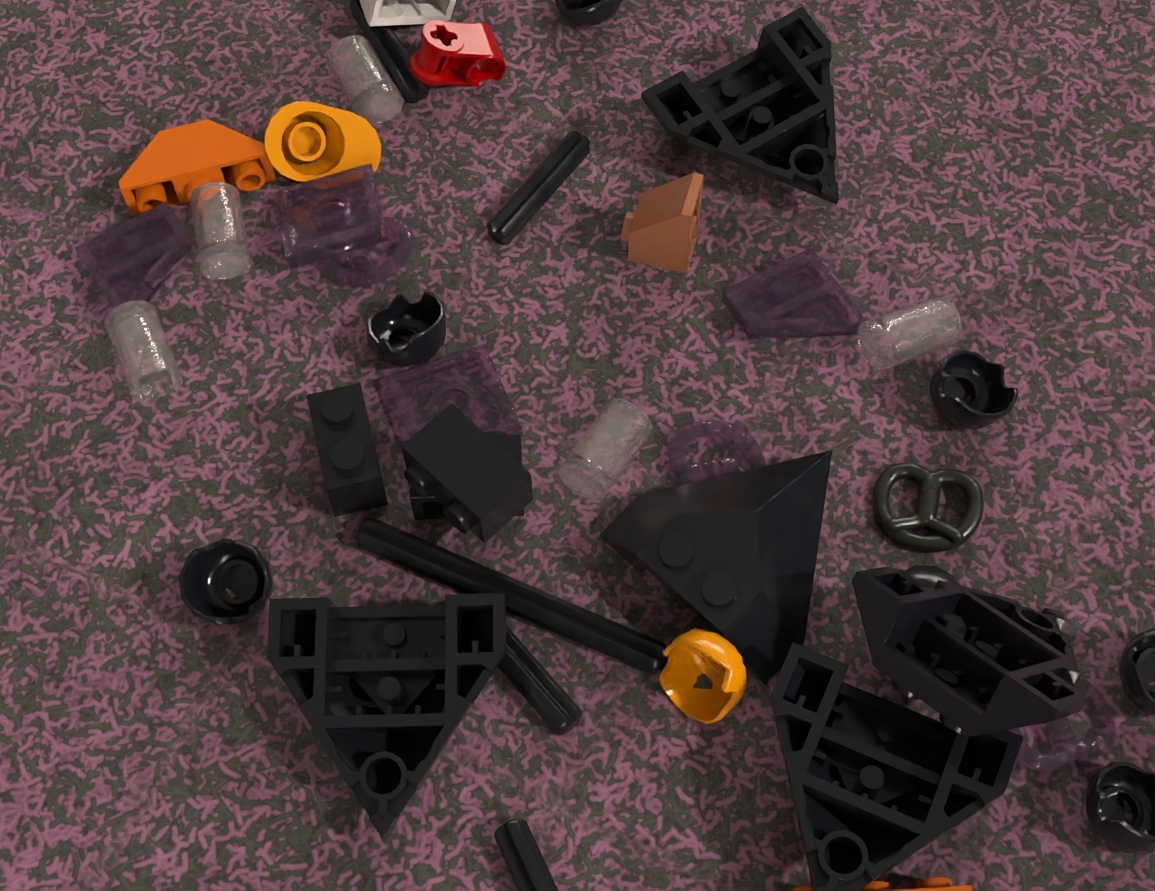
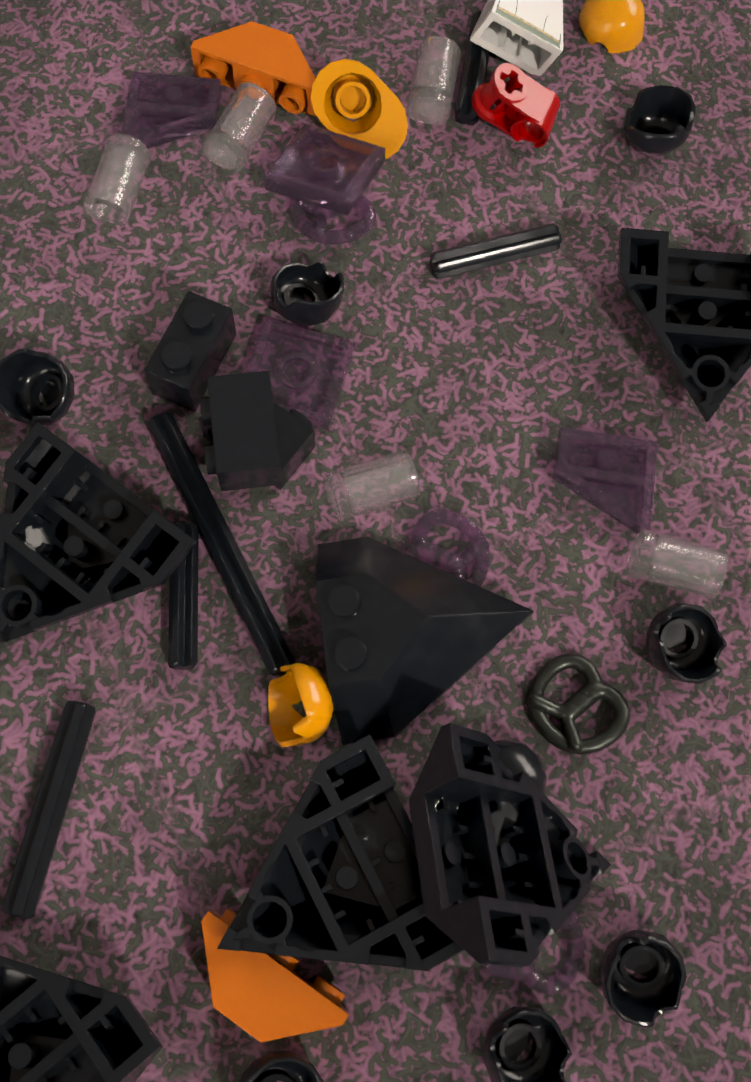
camera: 30 degrees right, 10 degrees up
nougat slope [621,173,704,273] -> none

